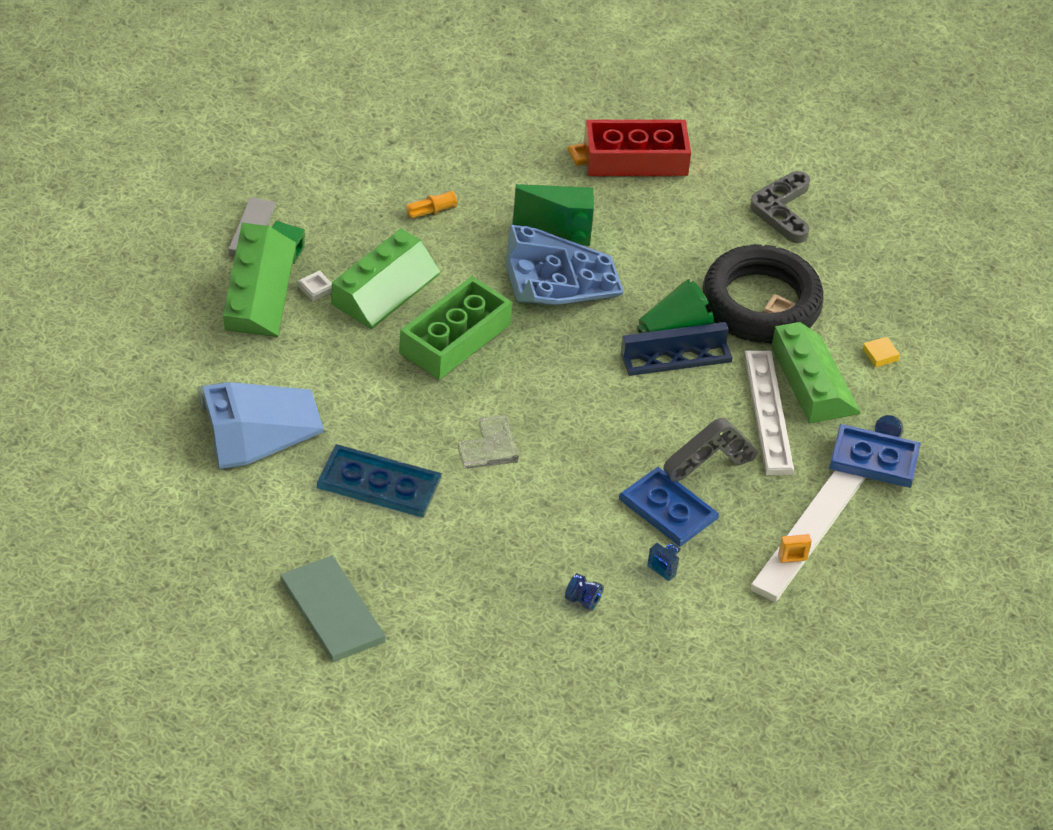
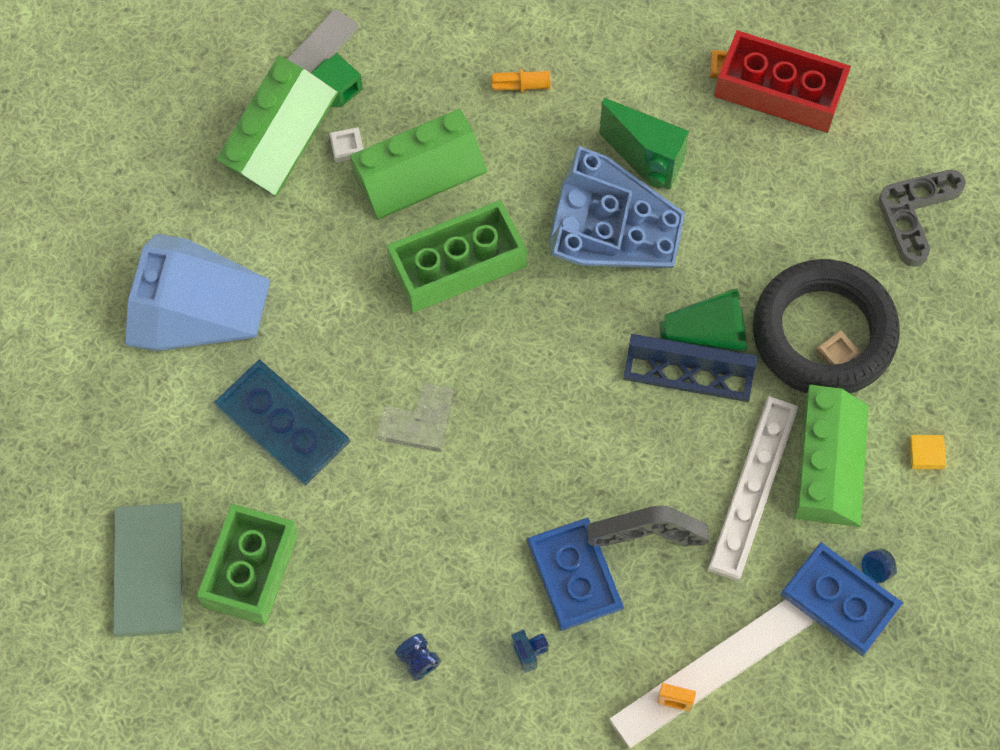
camera: 30 degrees right, 20 degrees up
none -> bright green brick [197,503,299,626]

